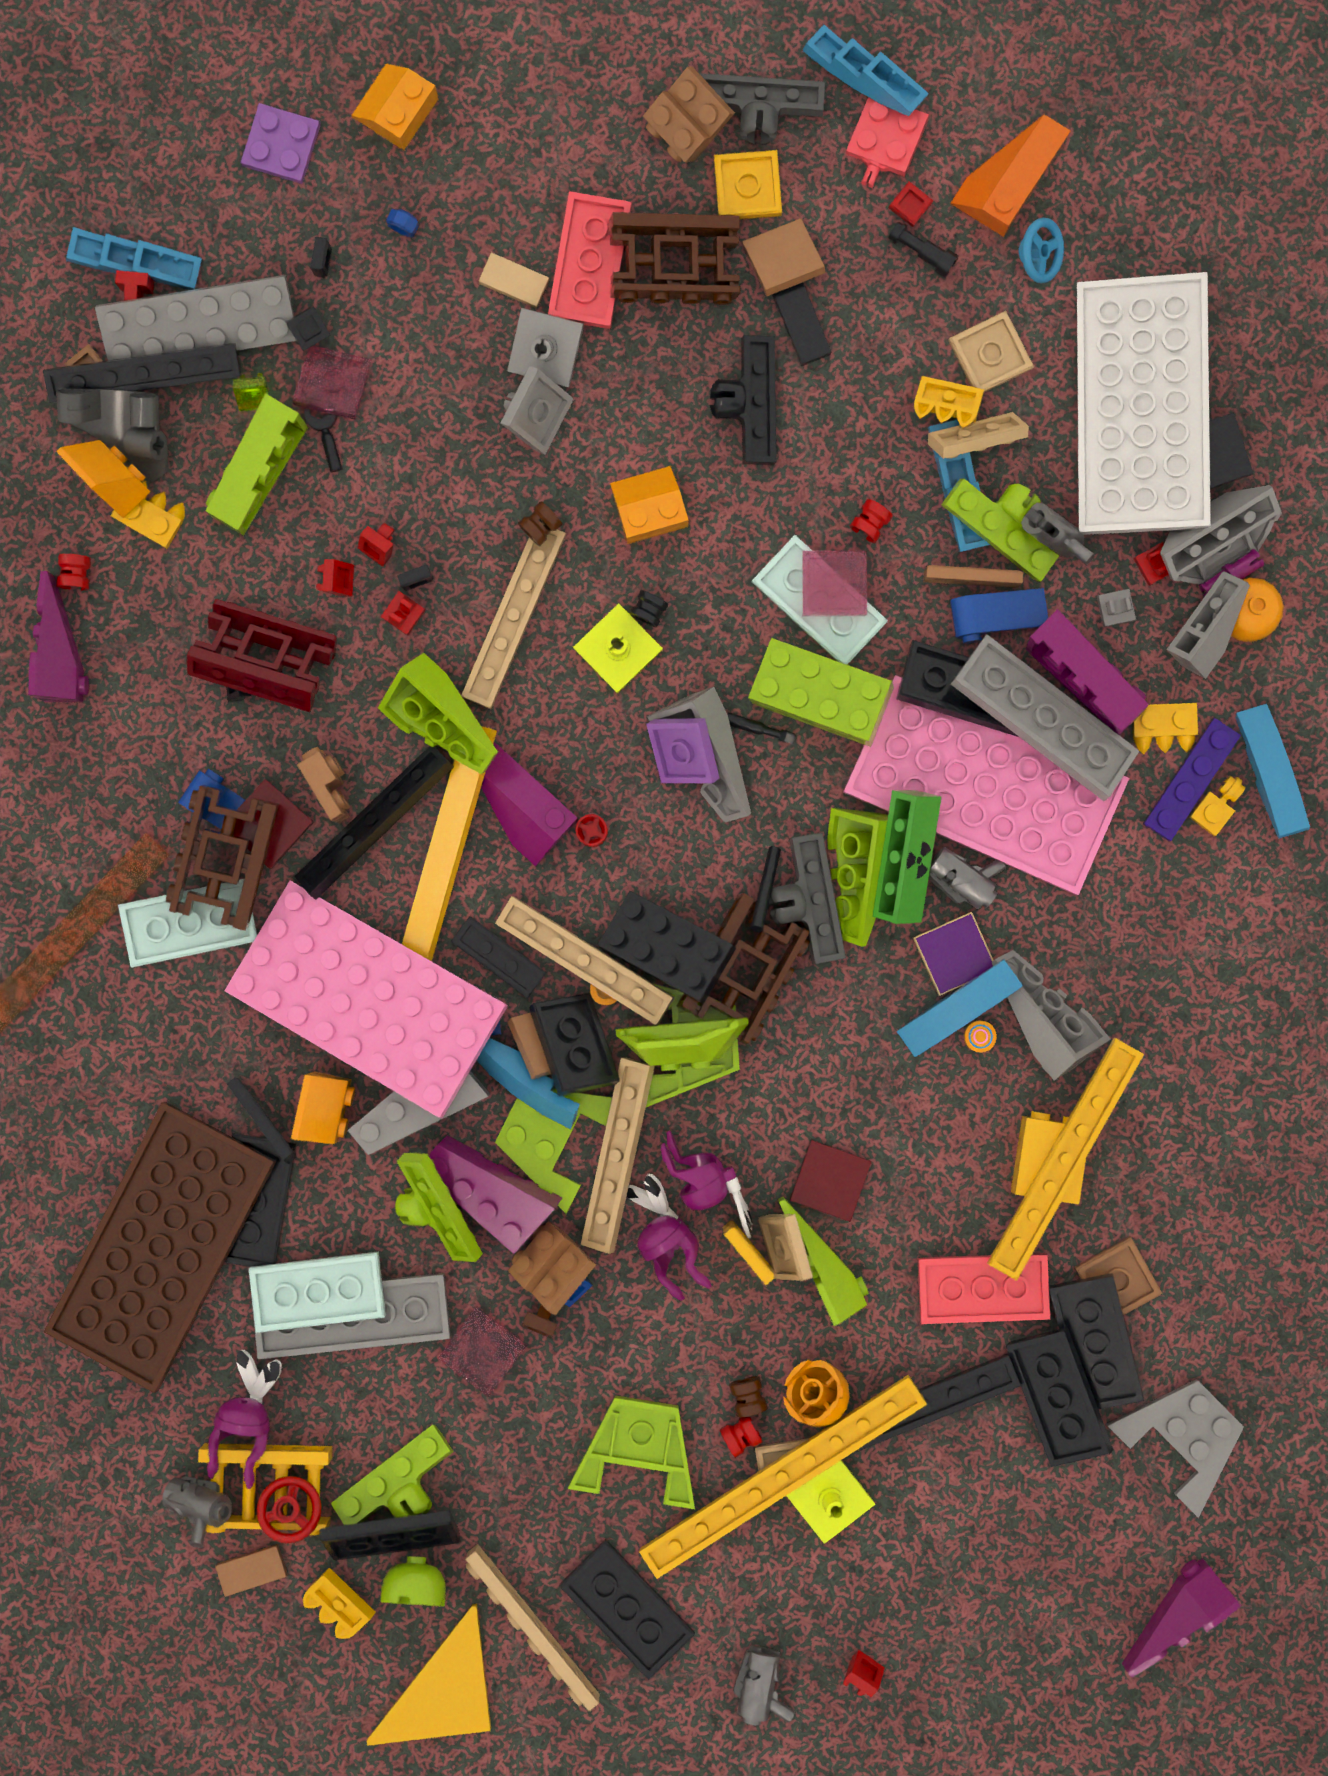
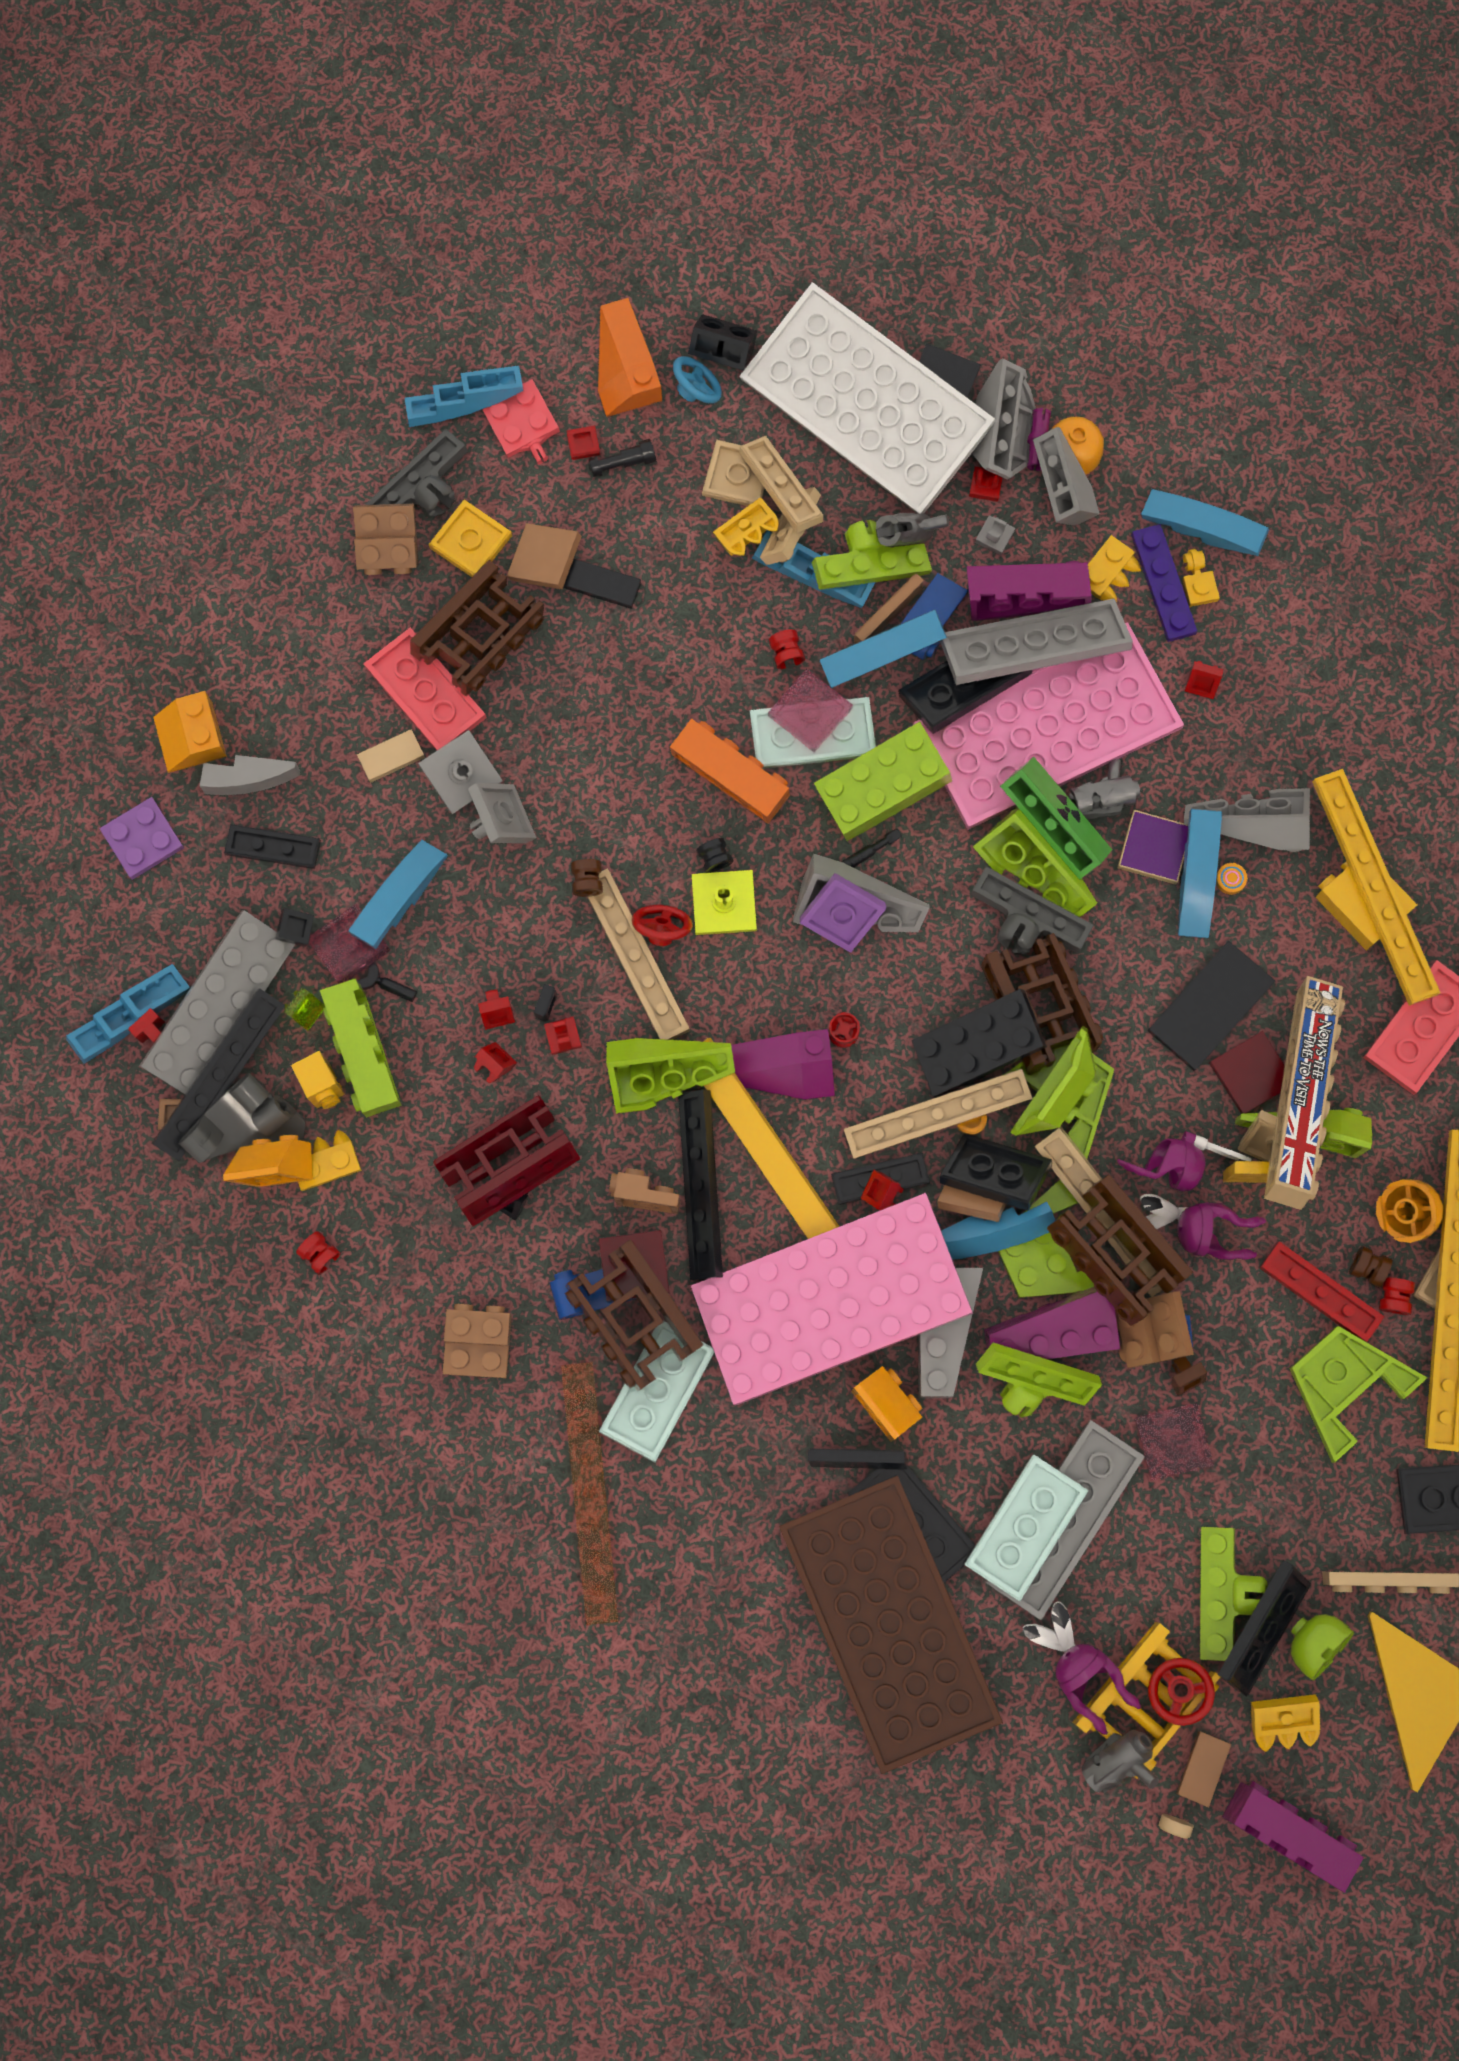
camera: 50 degrees left, 10 degrees down
magenta wedge [28,571,89,703] -> none
black tile [310,237,332,278] -> none
blue tile [386,209,419,238] -> none
light orange slope [610,466,689,544] -> none
black plate [710,335,777,465] -> none
black bar [750,846,781,933] -> none
none -> light grey slope [200,755,300,795]
none -> black tile [224,824,321,869]
none -> yellow brick [291,1051,345,1109]
none -> dark azure slope [348,840,448,949]
none -> medium nougat plate [443,1304,512,1379]
none -> red piece [631,905,693,946]
none -> orange brick [670,718,790,824]
none -> black brick [688,314,758,371]
none -> tan tile [740,436,823,533]
none -> dark azure slope [820,609,947,688]
none -> red tile [861,1170,904,1211]
none -> reddish brown fence [1047,1174,1193,1326]
none -> black tile [1147,940,1276,1071]
none -> tan tile [1158,1813,1194,1839]
none -> red tile [1185,661,1224,699]
none -> magenta wedge [1222,1781,1364,1893]
none -> red plate [1259,1241,1385,1342]
none -> brick [1264,976,1345,1210]

